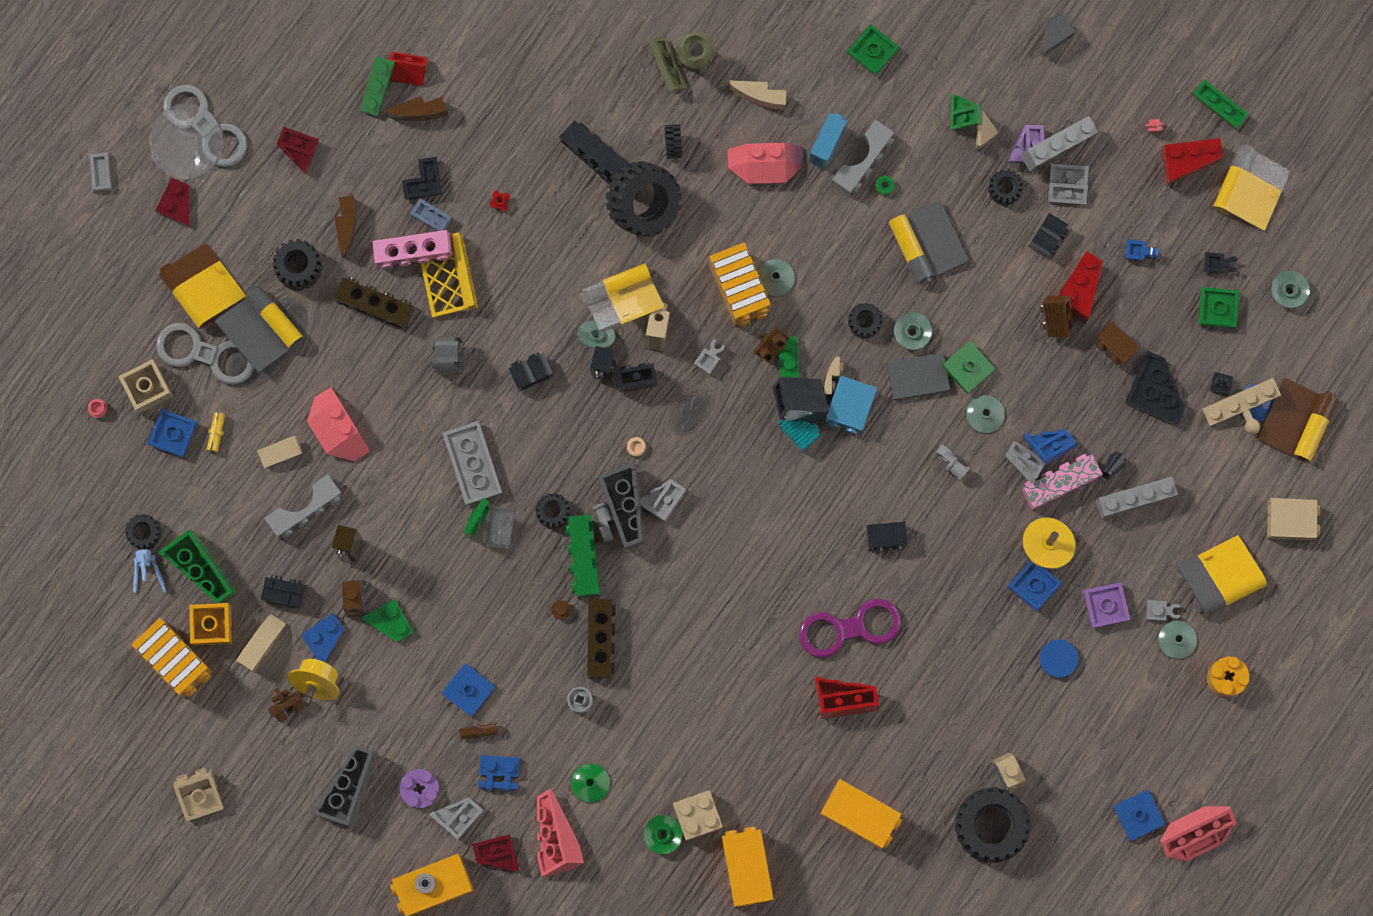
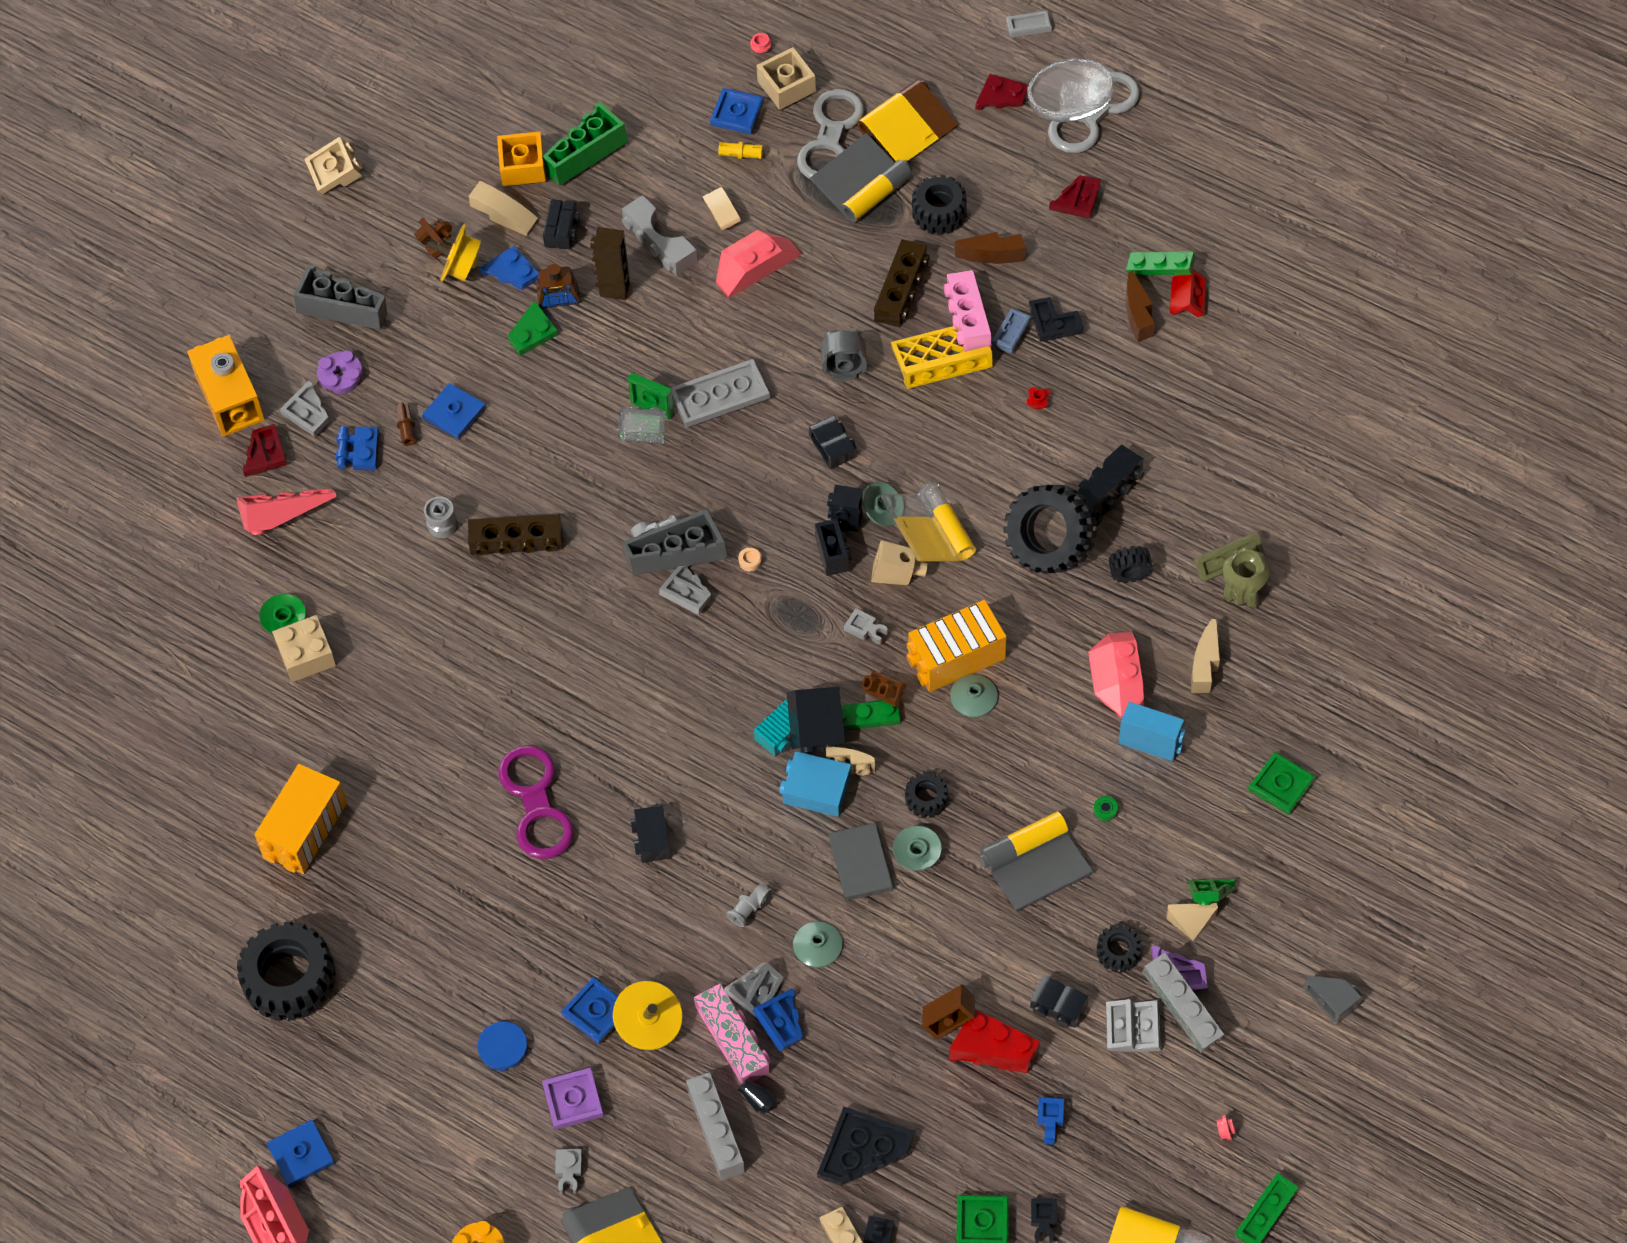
camera: 90 degrees right, 20 degrees down
black tyre [125,514,161,550] -> none
light orange brick [131,618,213,699] -> none
light blue plant [133,550,167,593] -> none
black tyre [536,493,571,529] -> none
reddish brown plate [551,600,571,620] -> none
green wedge [566,514,600,598] -> none
green dish [571,764,610,803] -> none
light orange brick [721,826,774,908] -> none
red wedge [815,676,879,719] -> none
light grey arch [831,120,894,197] -> none
green plate [942,341,995,394] -> none
tan torso [991,753,1026,793] -> none
reddish brown brick [1095,321,1140,367] -> none
sand green dish [1158,620,1197,659] -> none
red wedge [1161,138,1223,187] -> none

